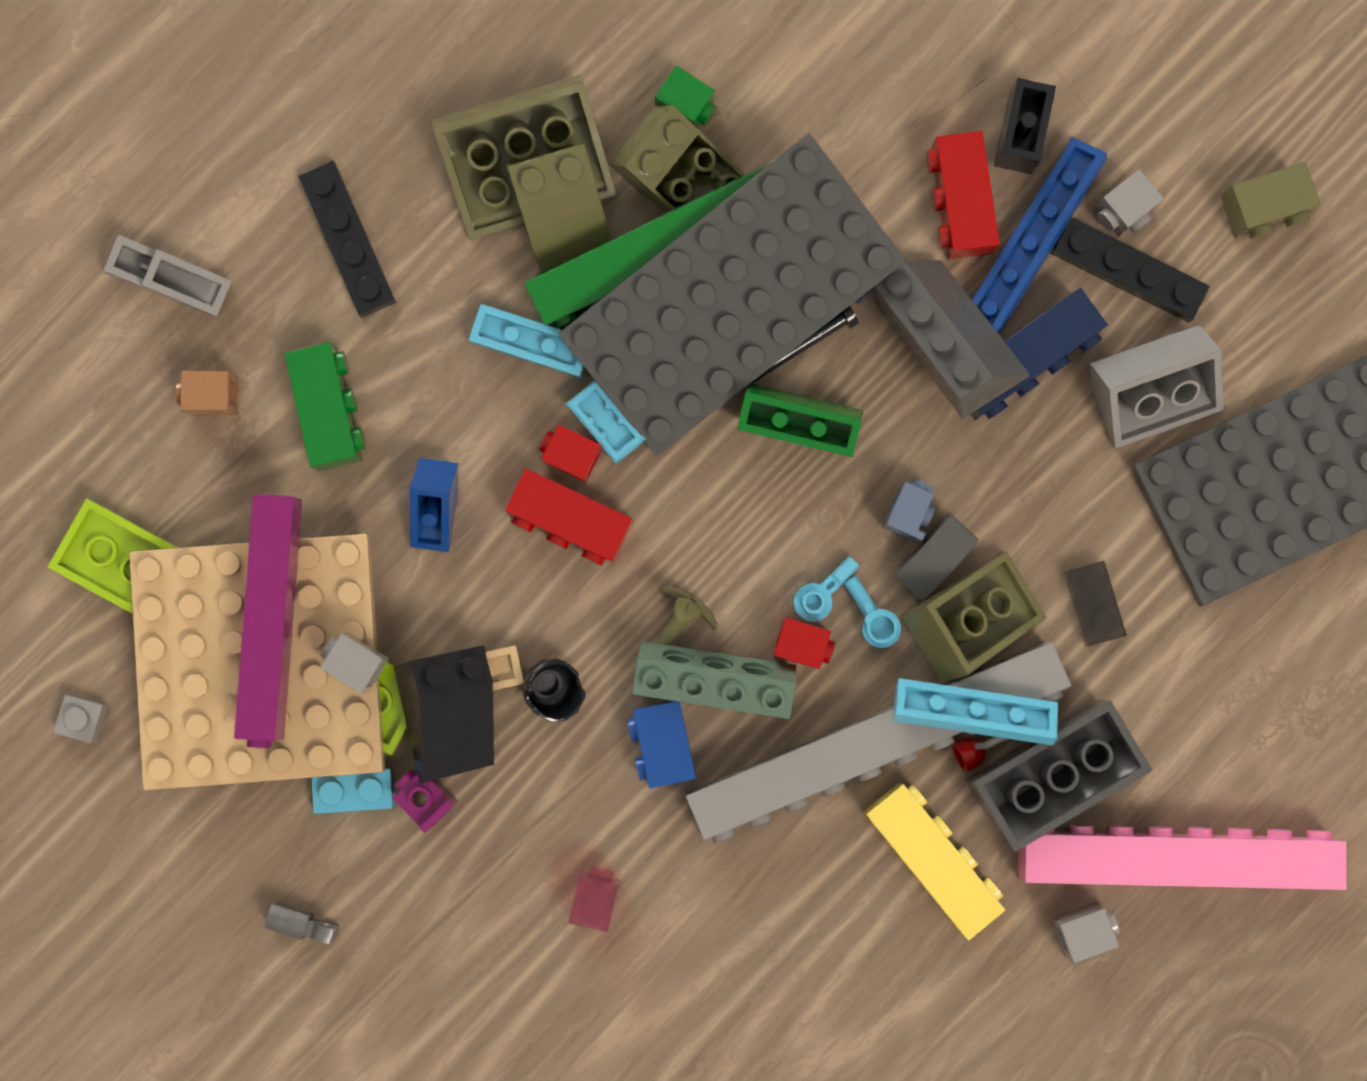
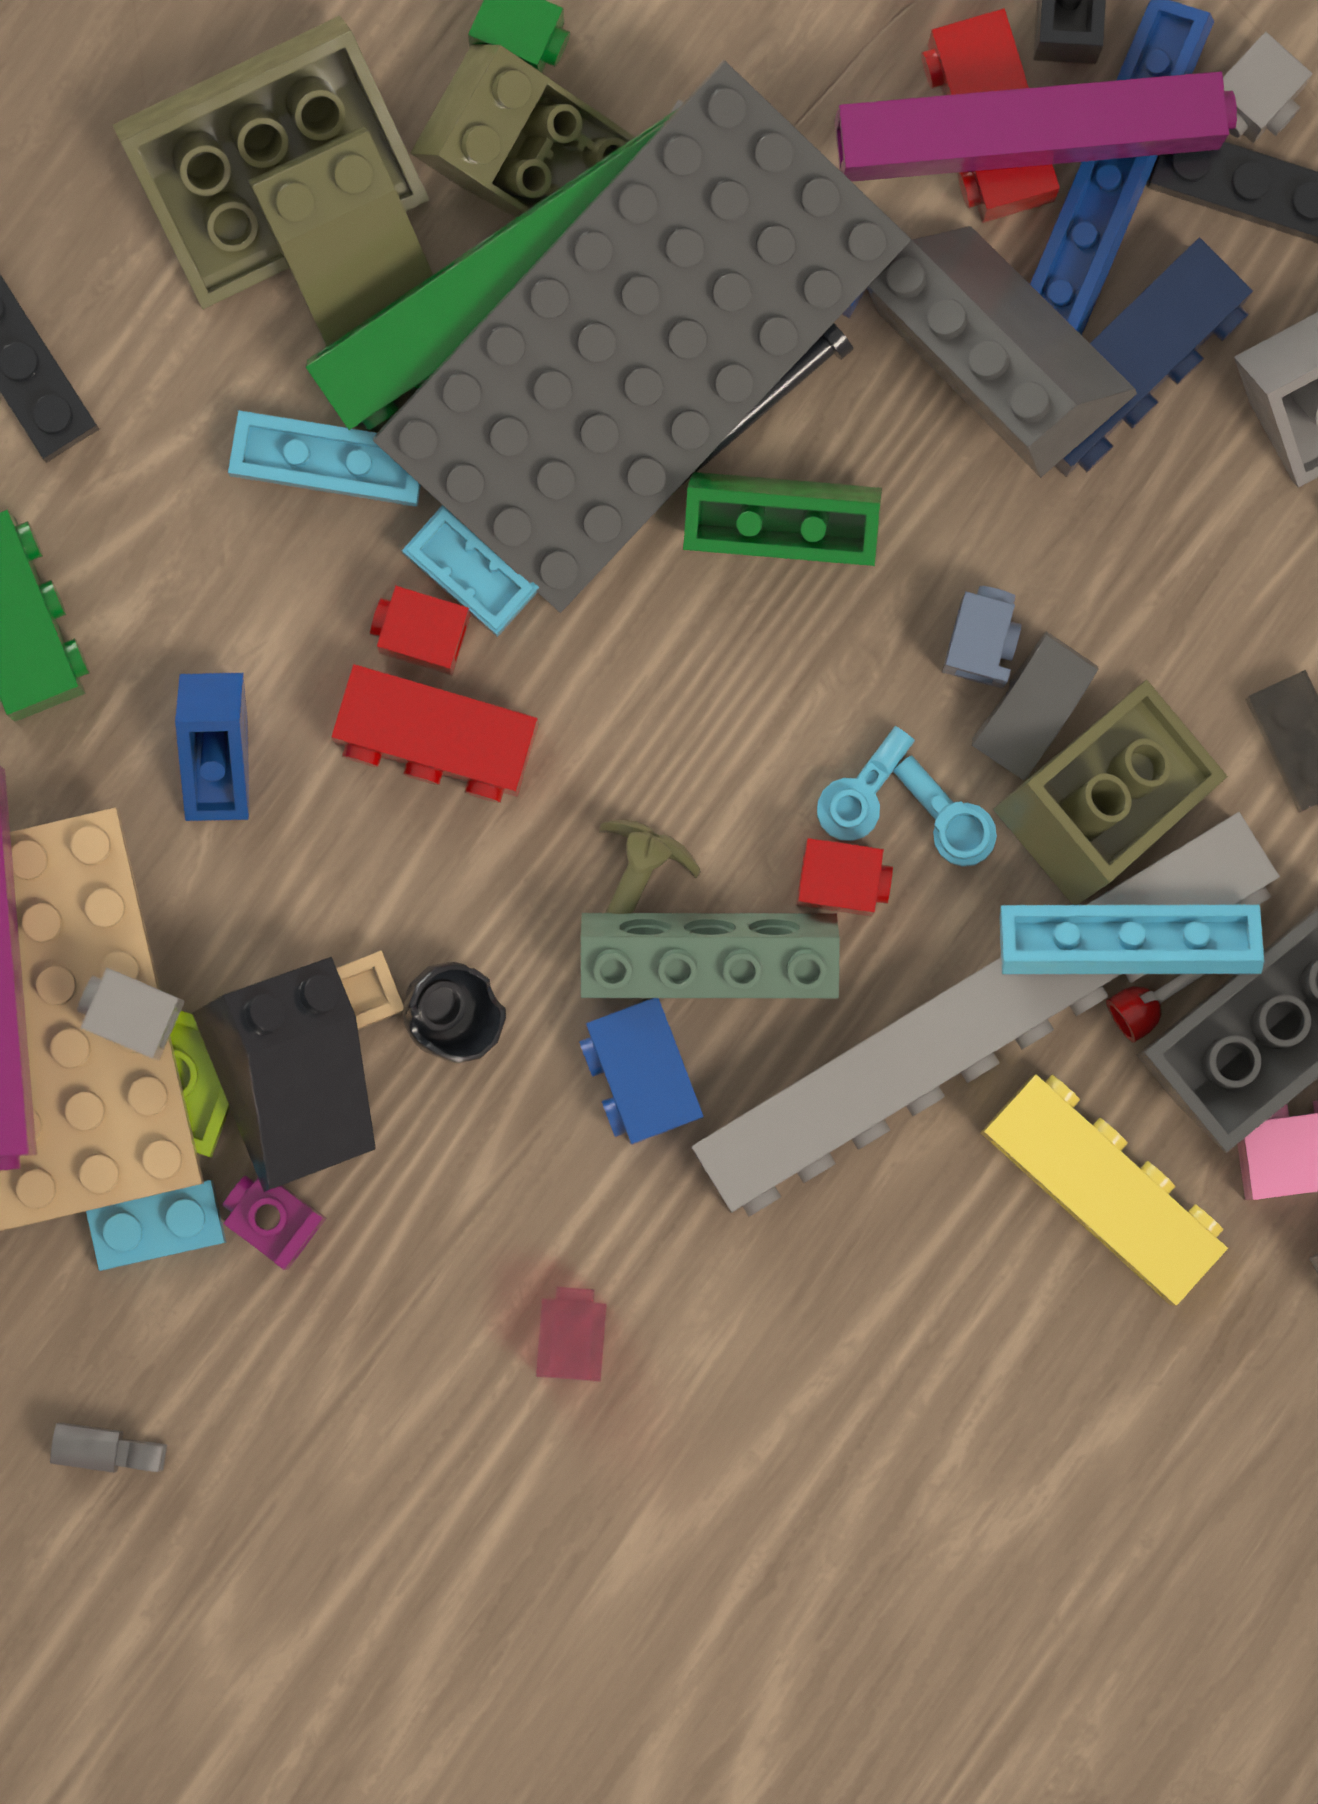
camera: 10 degrees left, 0 degrees up
none -> magenta brick [834,71,1237,182]

